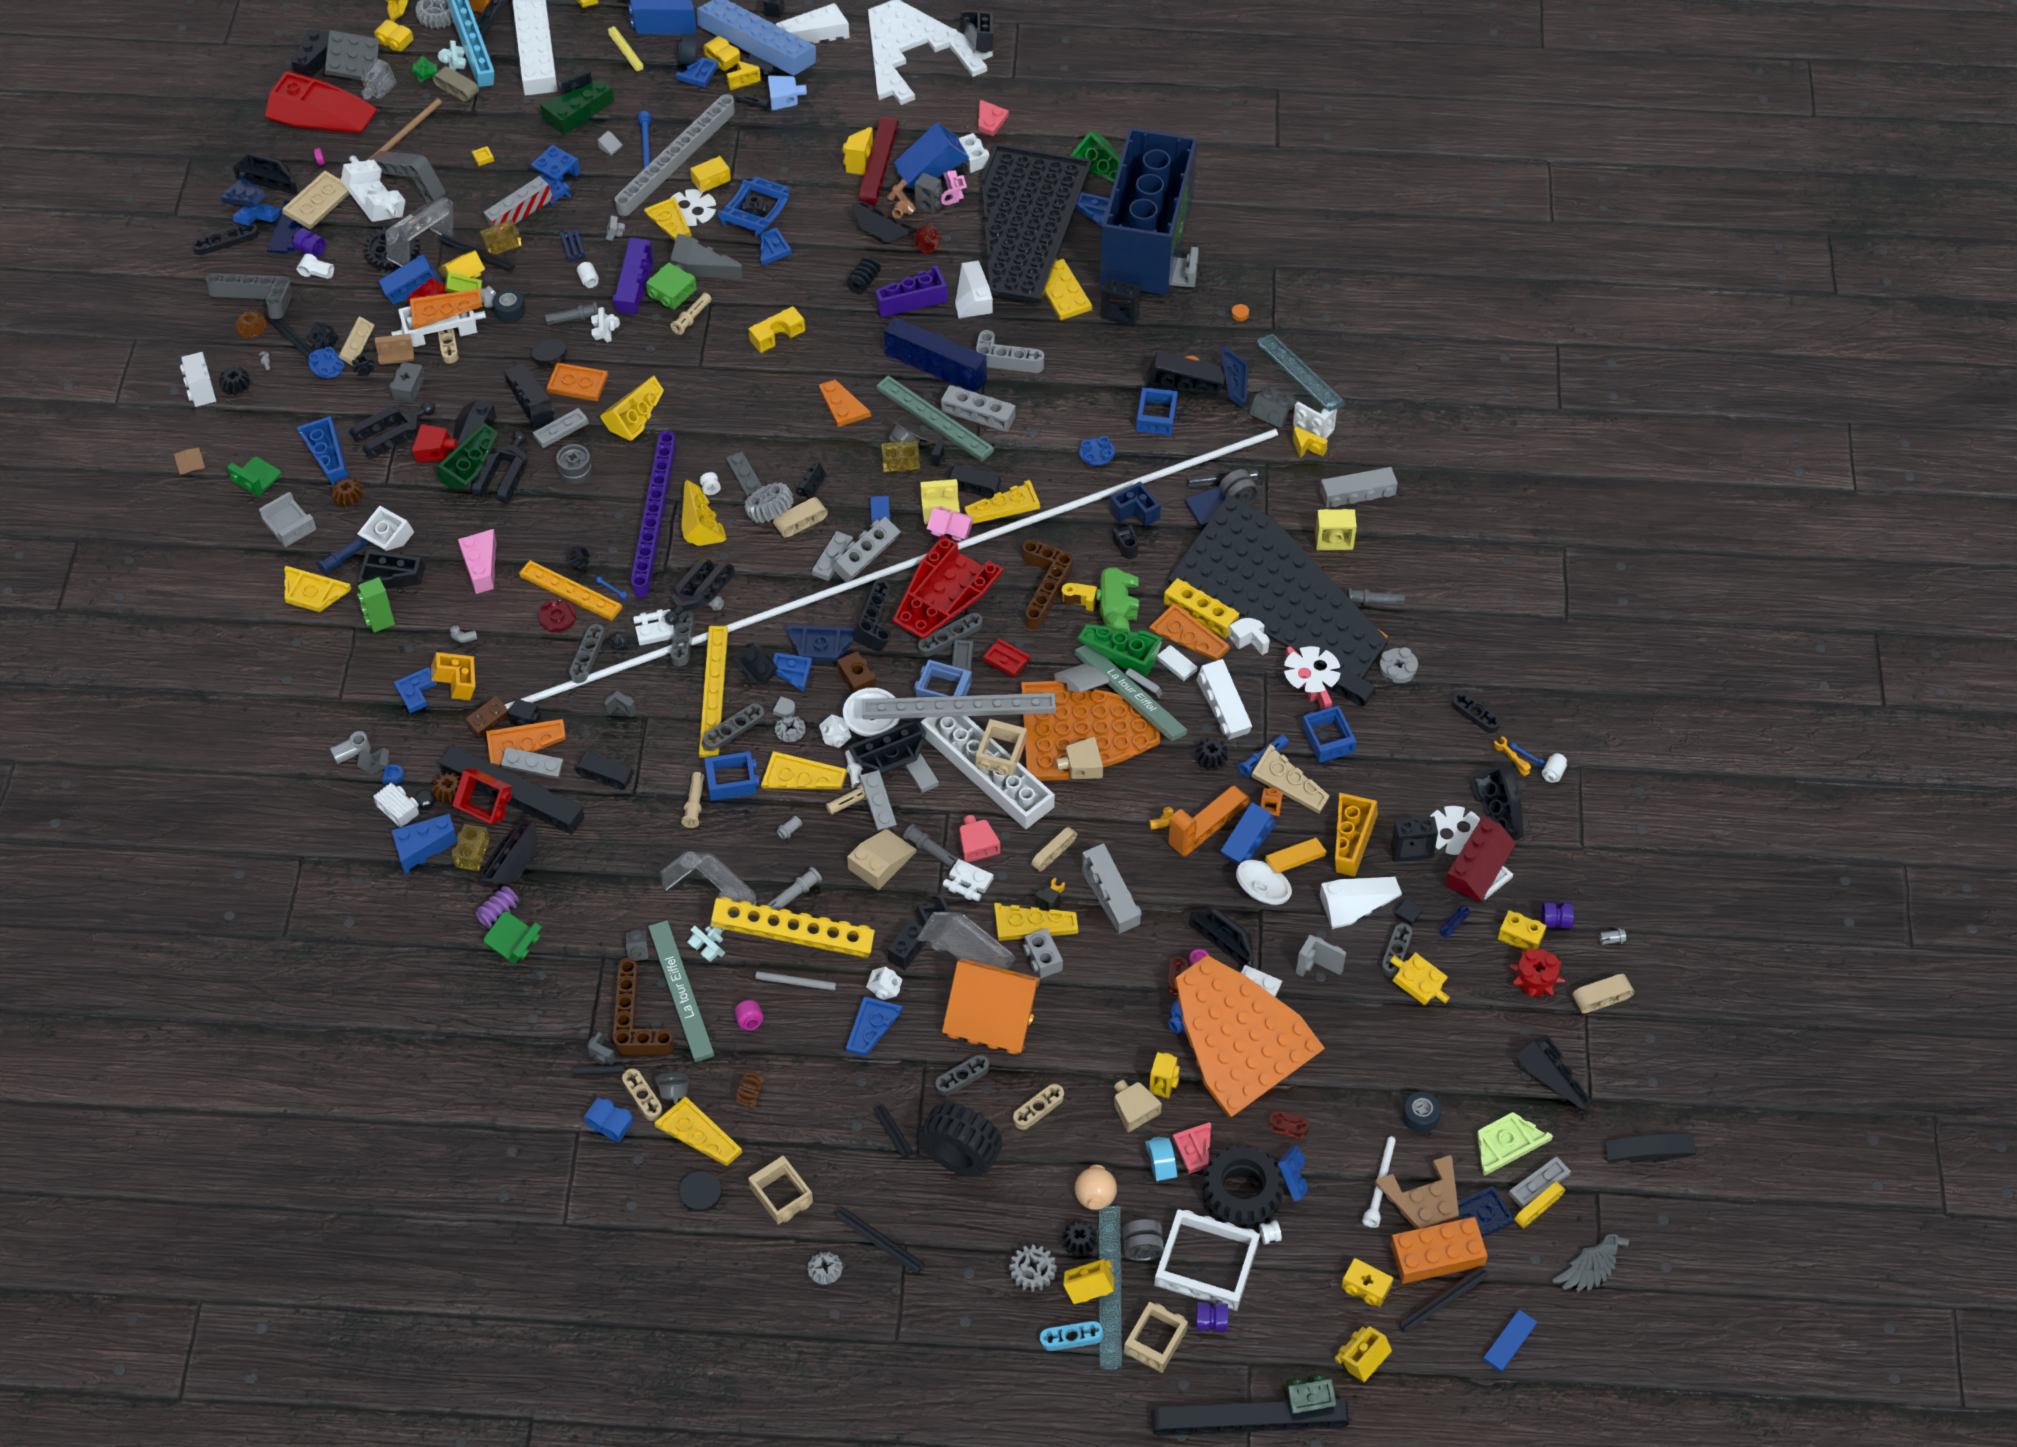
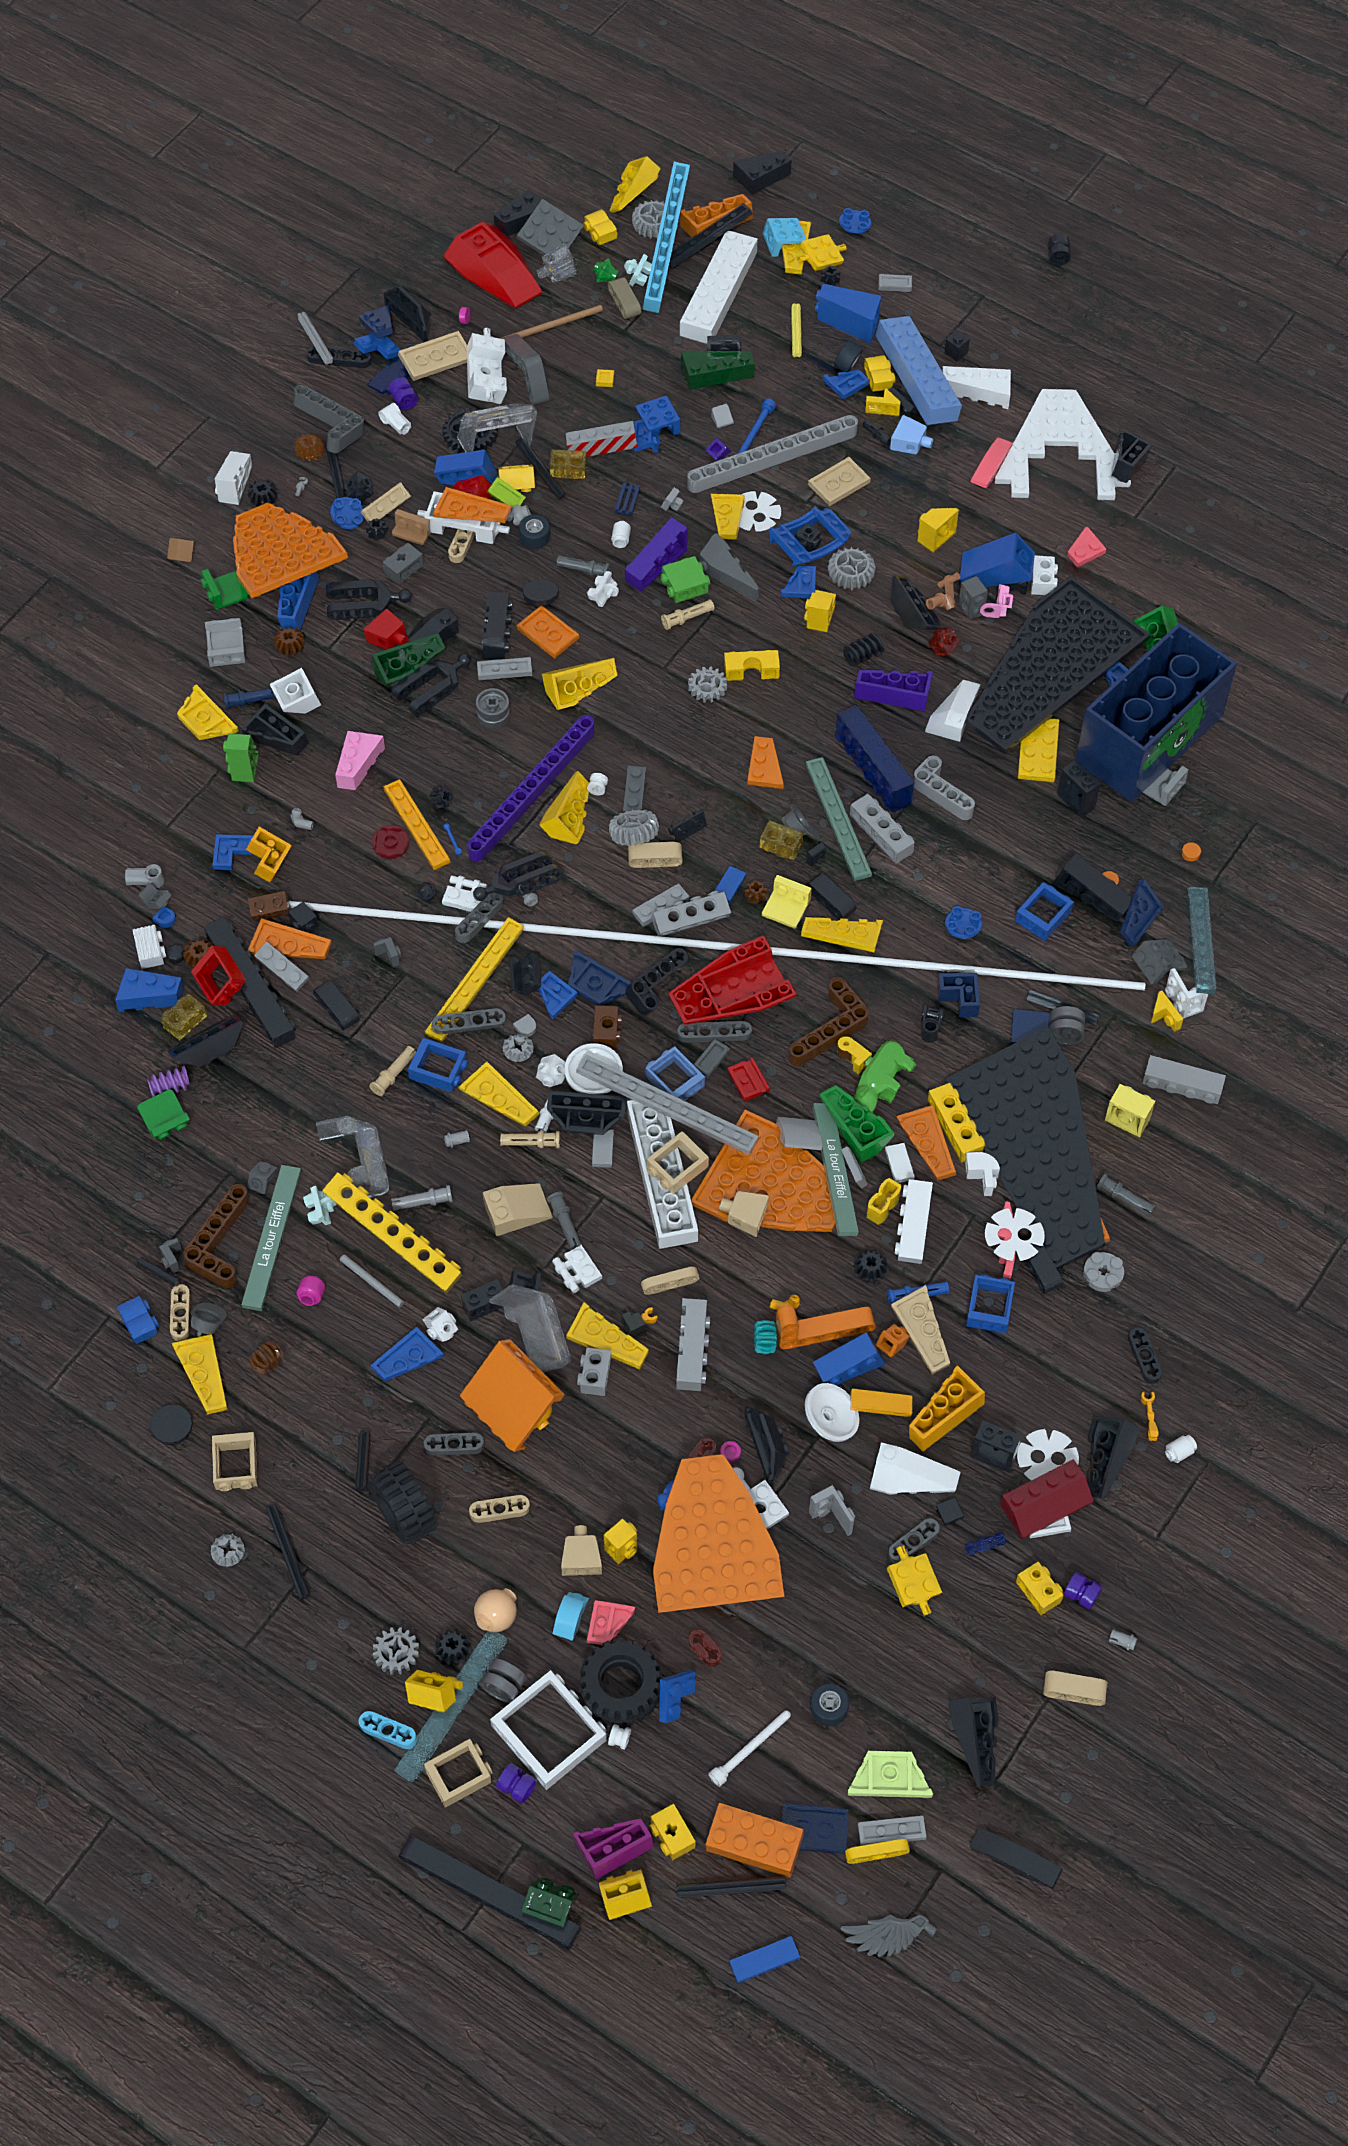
camera: 30 degrees right, 5 degrees up
dark grey beam [569,624,605,683] -> none
yellow brick [690,156,731,193] -> none
dark red beam [859,117,899,205] -> none
light grey plate [860,770,897,832] -> none
bright pink brick [927,506,974,541] -> none
coral torso [960,815,1000,863] -> none
medium nougat wing [1375,1155,1459,1229] -> none
blue hinge [1510,743,1546,767] -> none
red brick [1510,948,1565,997] -> none
none -> orange wing [233,503,348,598]
none -> light grey axle [298,312,333,365]
none -> magenta wedge [573,1819,654,1879]
none -> light grey gear [688,666,727,702]
none -> dark purple slope [706,437,731,461]
none -> reddish brown gear [744,880,768,904]
none -> teal gear [754,1320,777,1354]
none -> yellow brick [804,590,836,632]
none -> tan plate [808,457,870,506]
none -> light grey gear [828,546,875,590]
none -> yellow brick [867,1178,901,1225]
none -> coral slope [971,437,1013,488]

